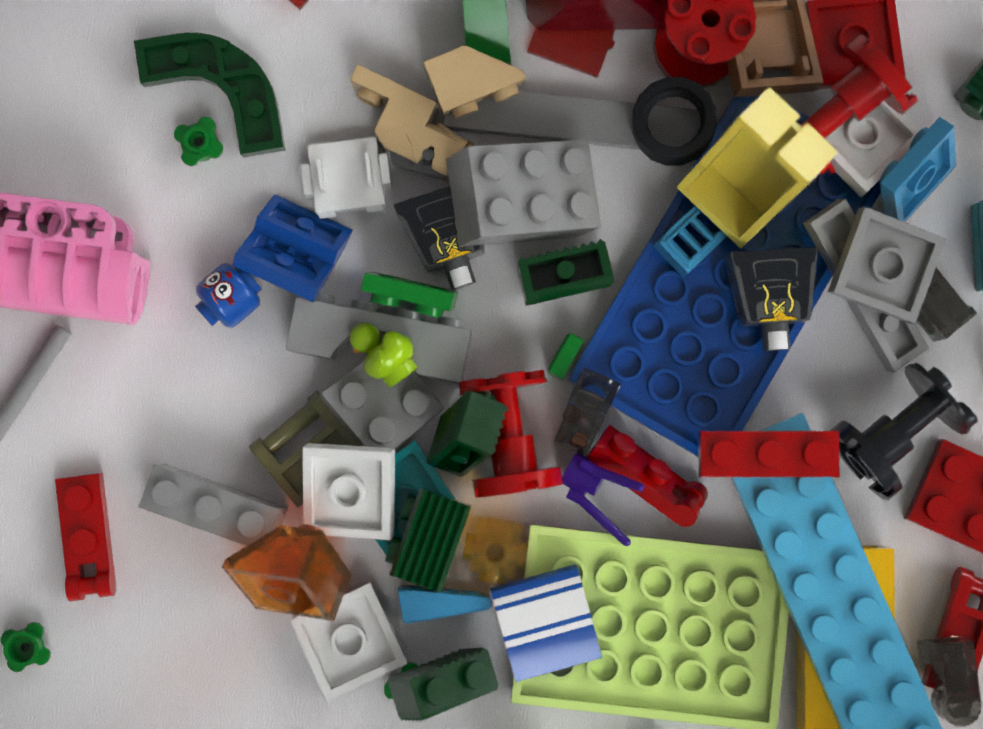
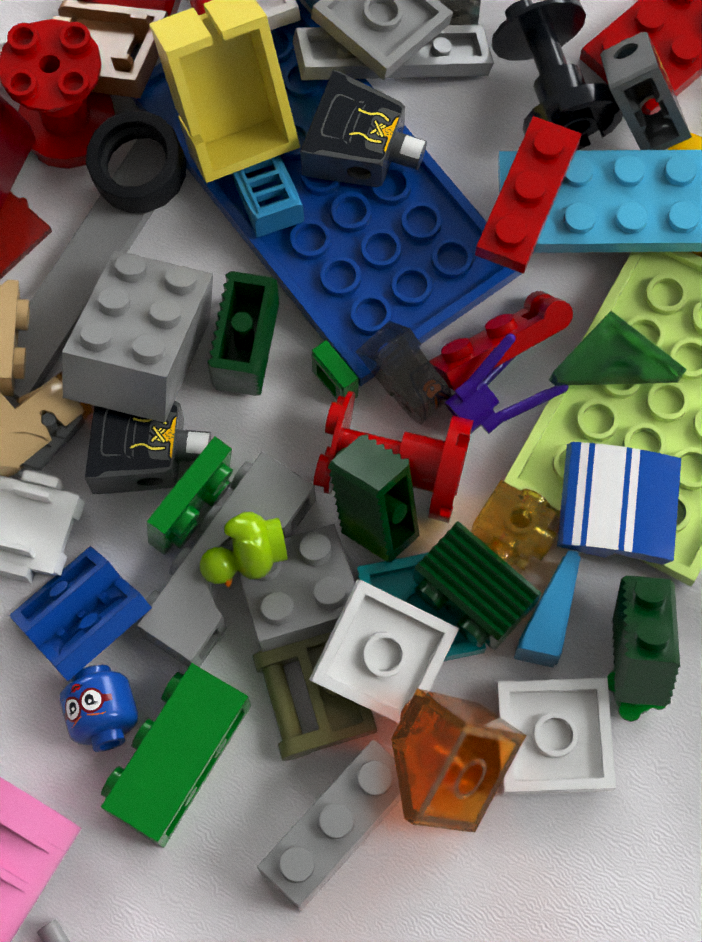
camera: 65 degrees left, 15 degrees down
none -> green brick [101,663,251,848]
none -> clear green tile [549,311,687,386]
none -> dark grey torso [600,32,692,150]

